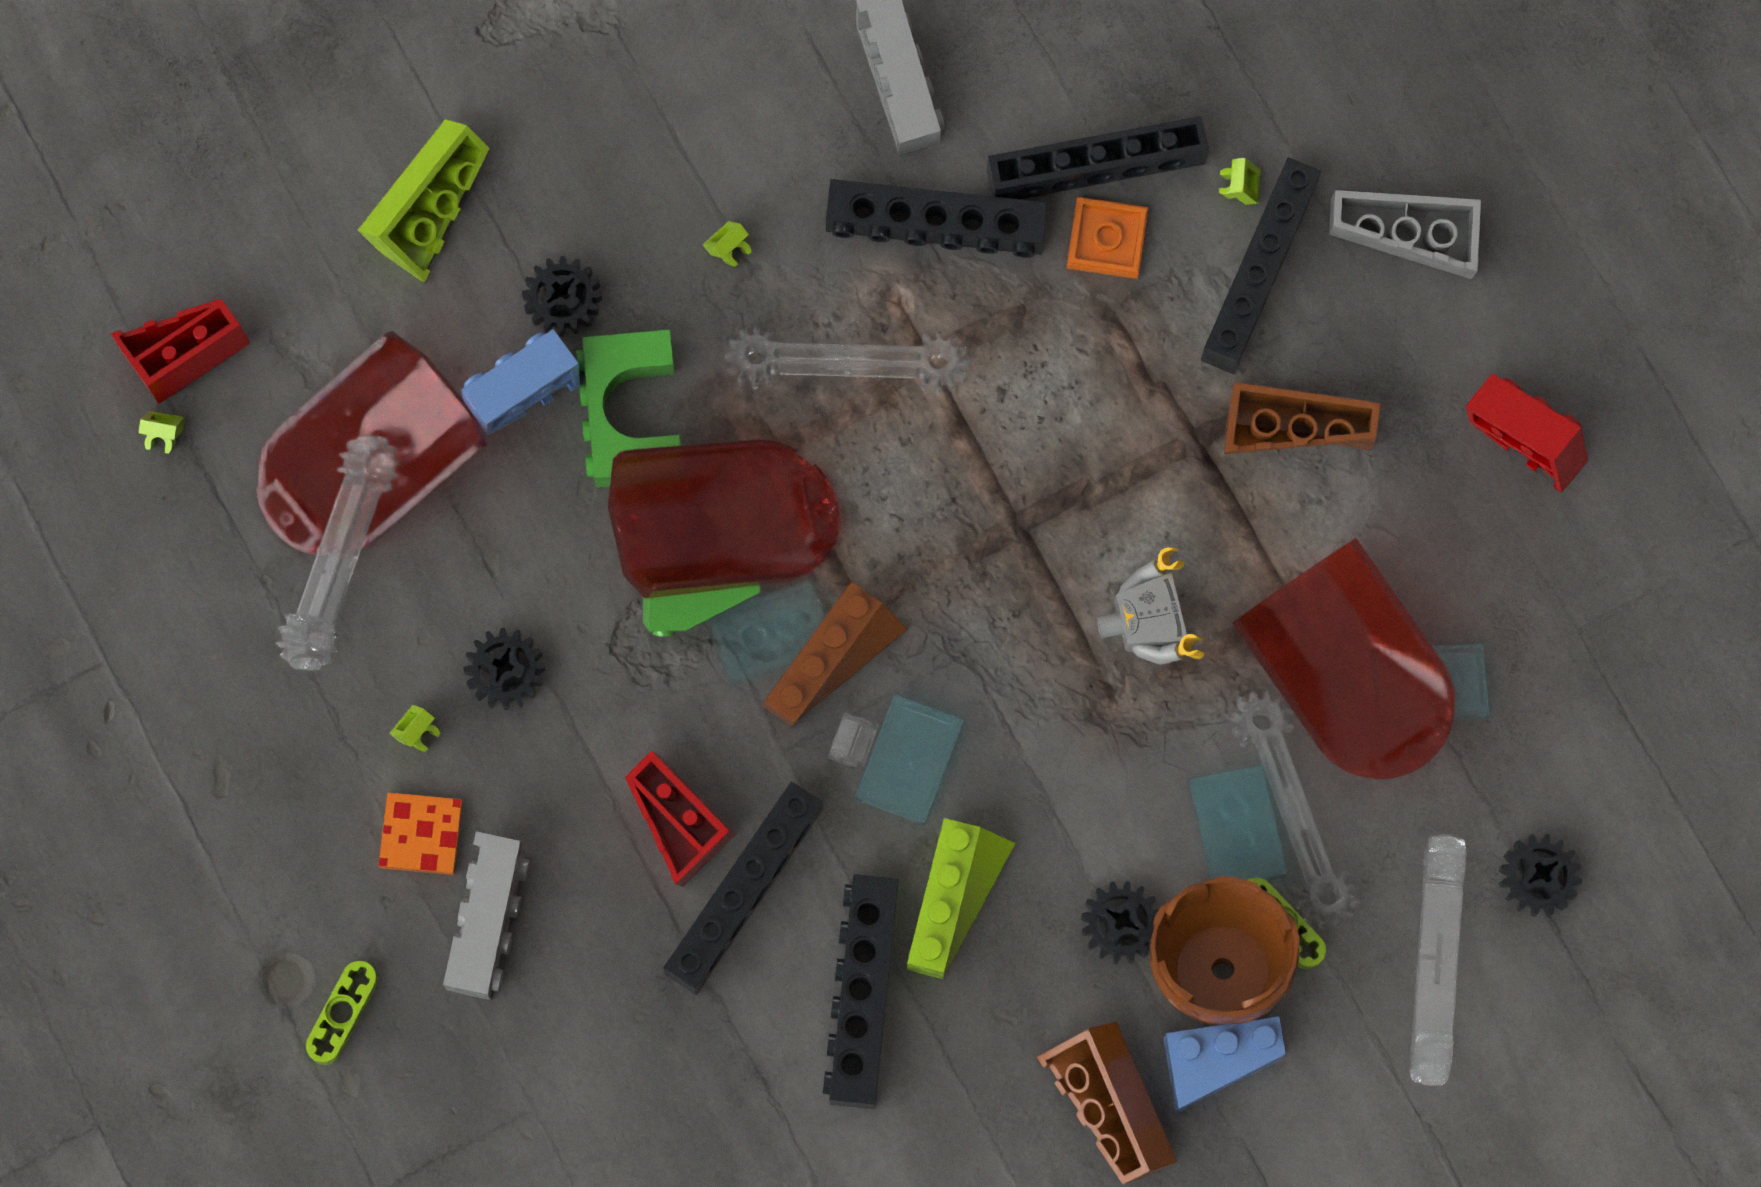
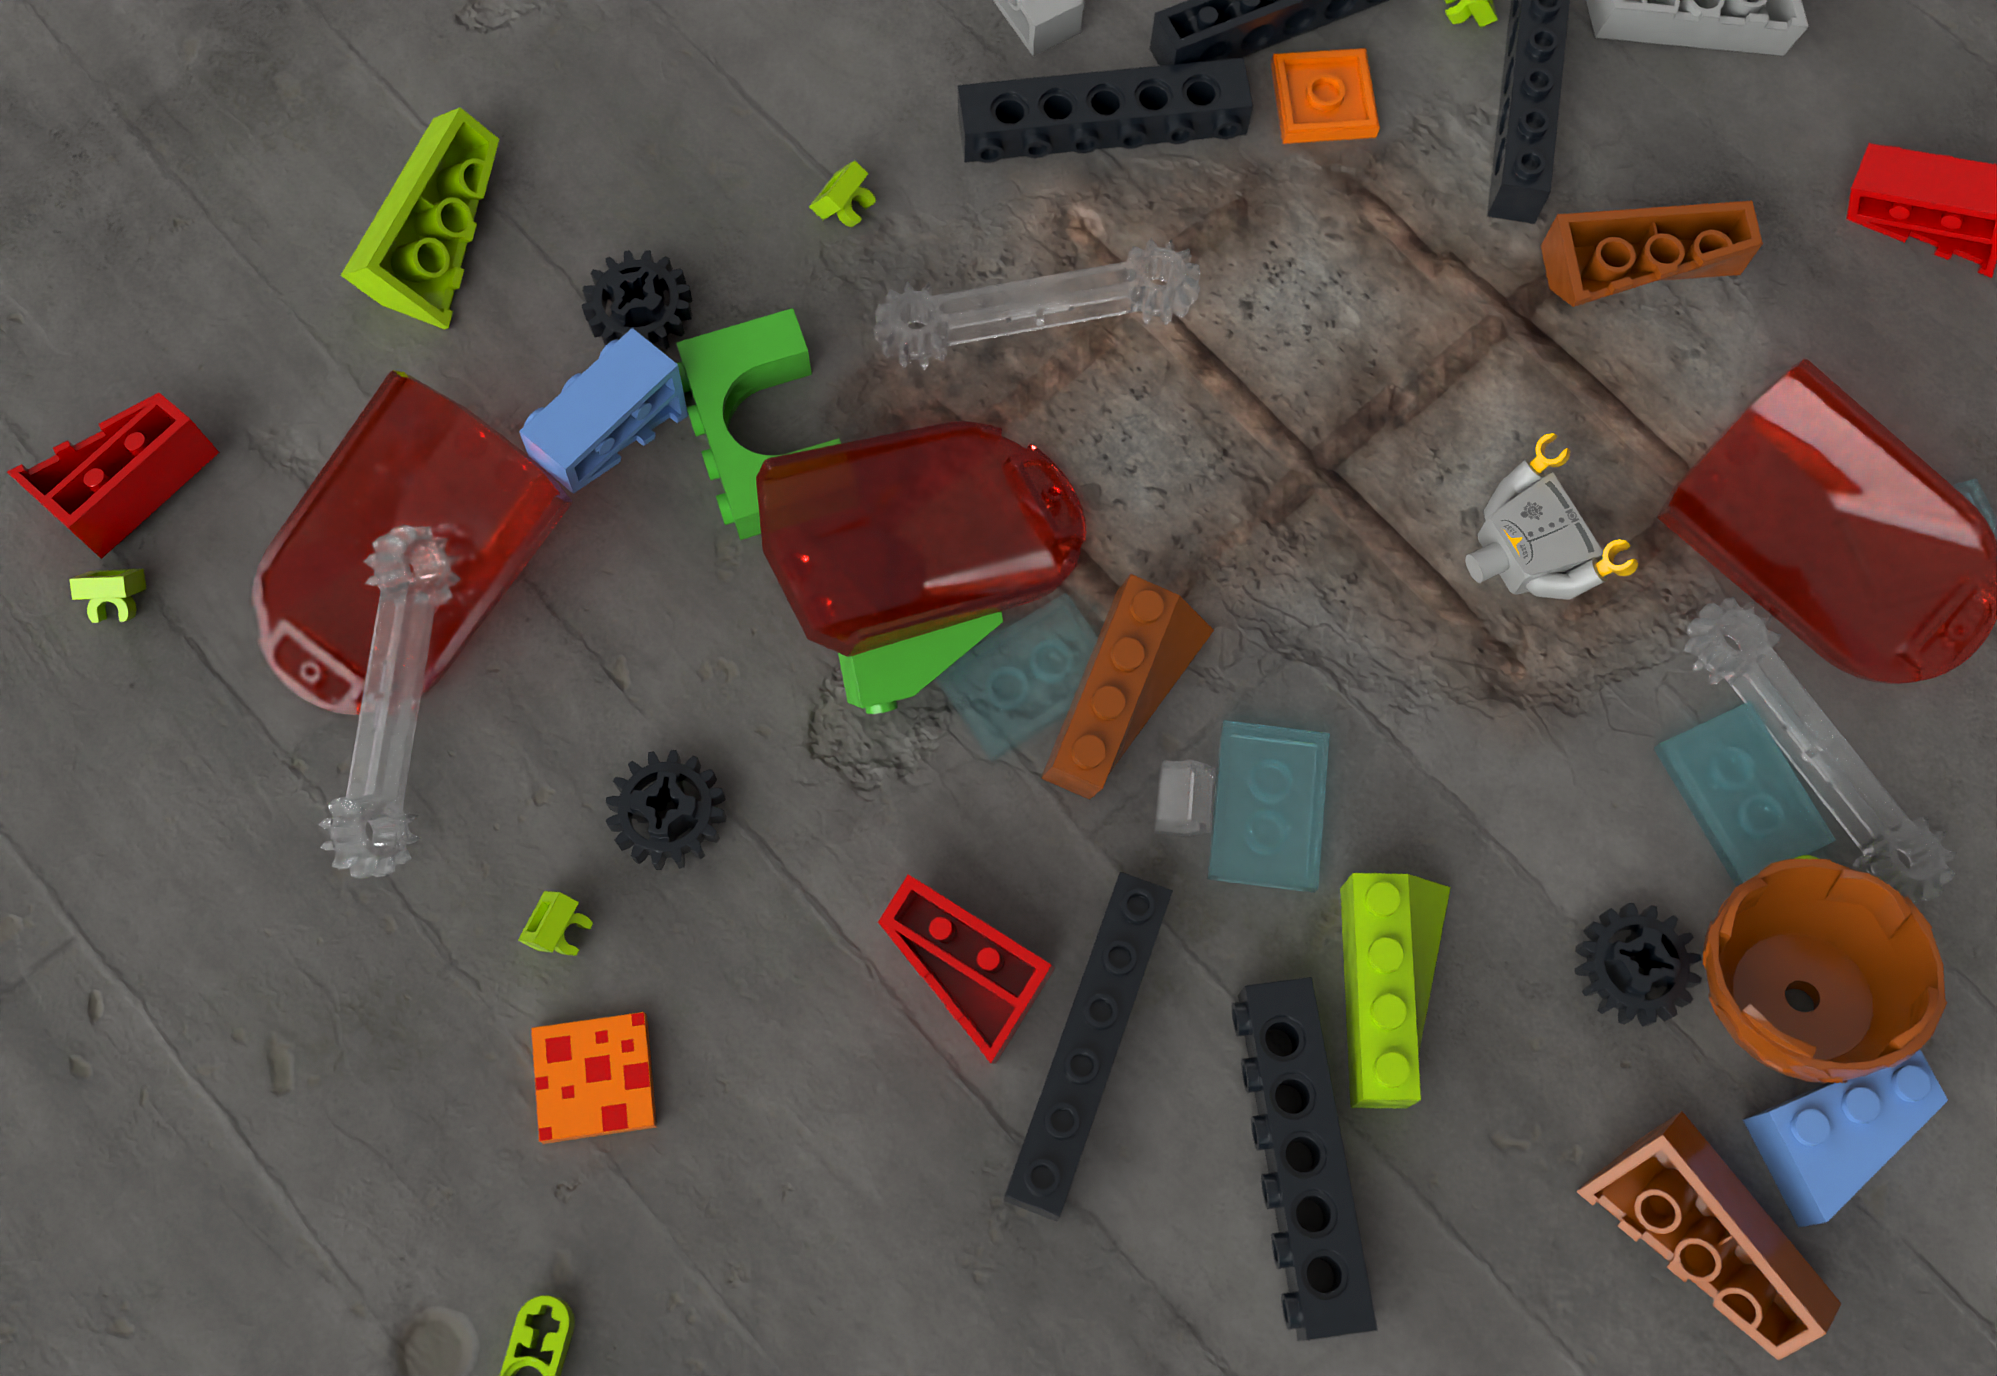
camera: 15 degrees left, 5 degrees down
light grey wedge [443,831,530,1000] -> none

